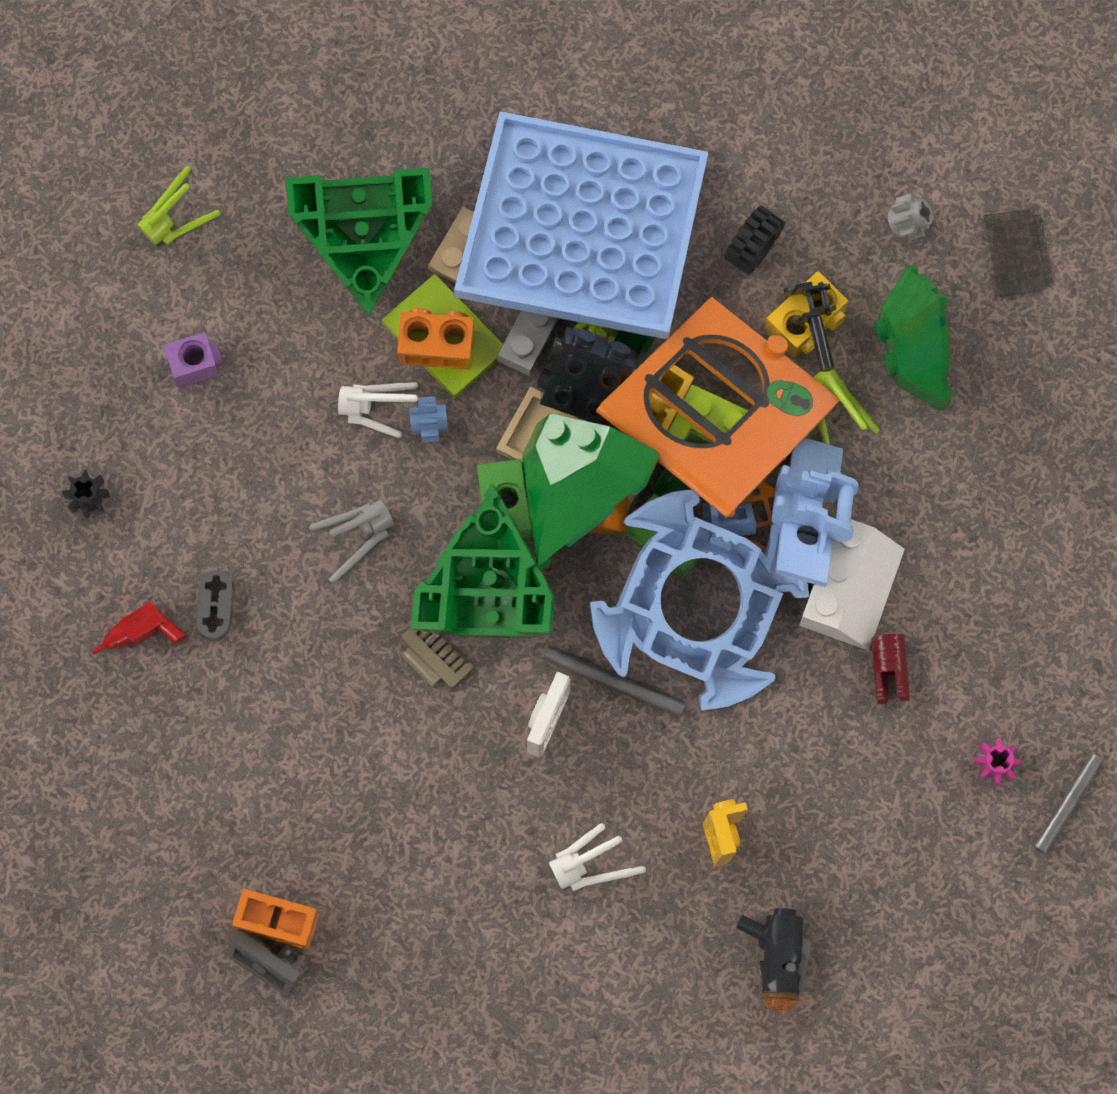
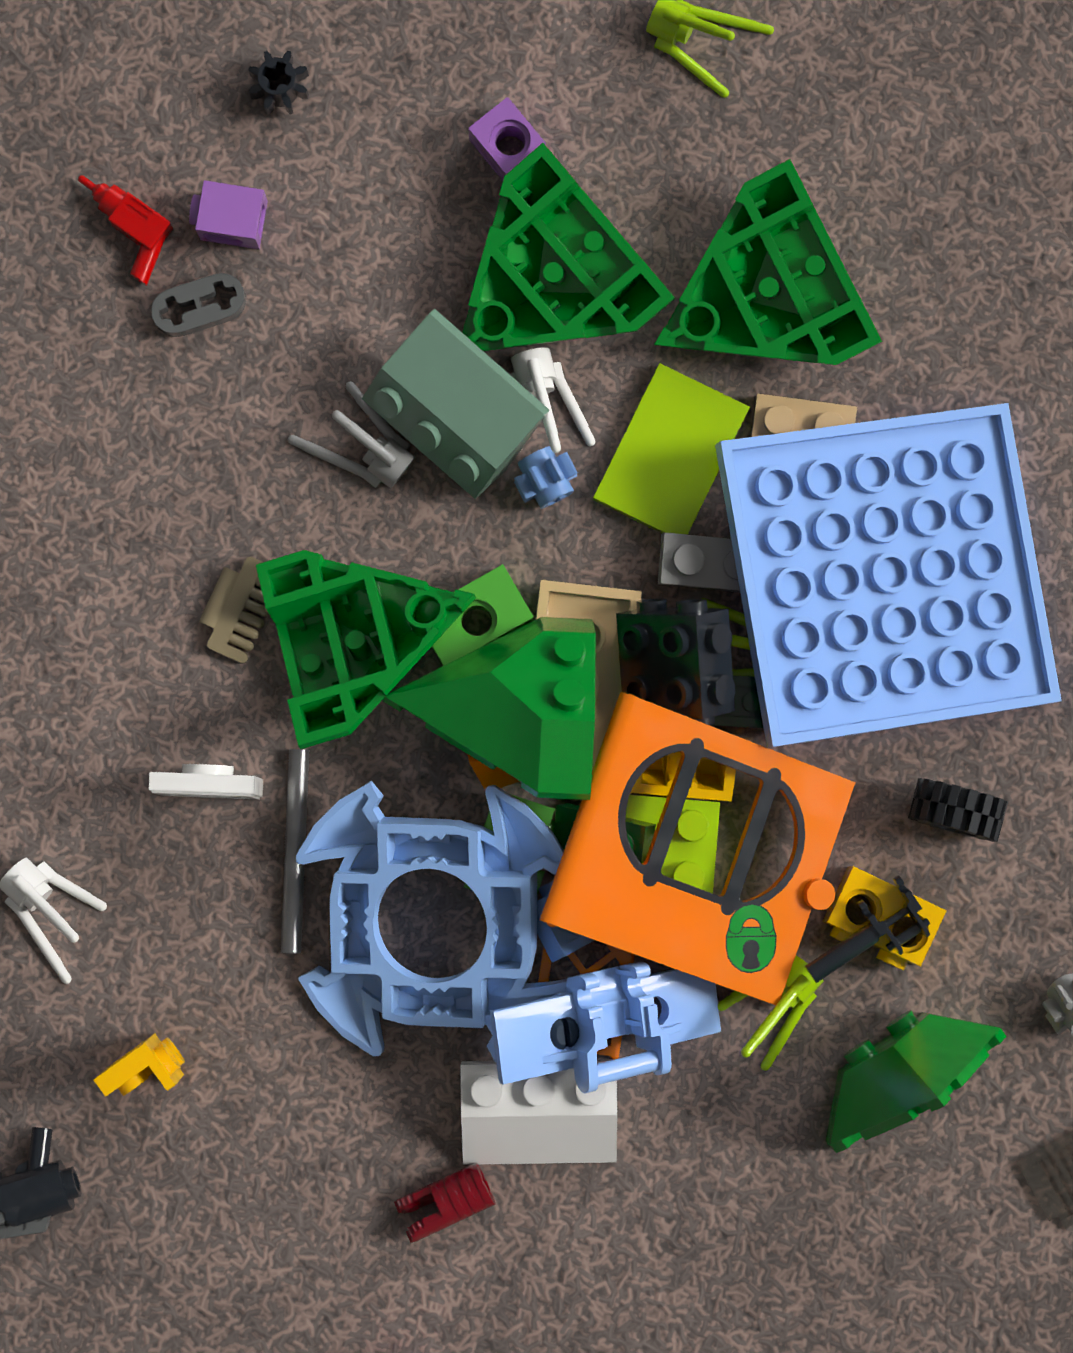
camera: 65 degrees right, 10 degrees up
orange brick [397,308,475,370] -> none
none -> medium lavender brick [189,180,268,250]
none -> sand green slope [362,309,550,499]
none -> green wedge [462,143,675,351]

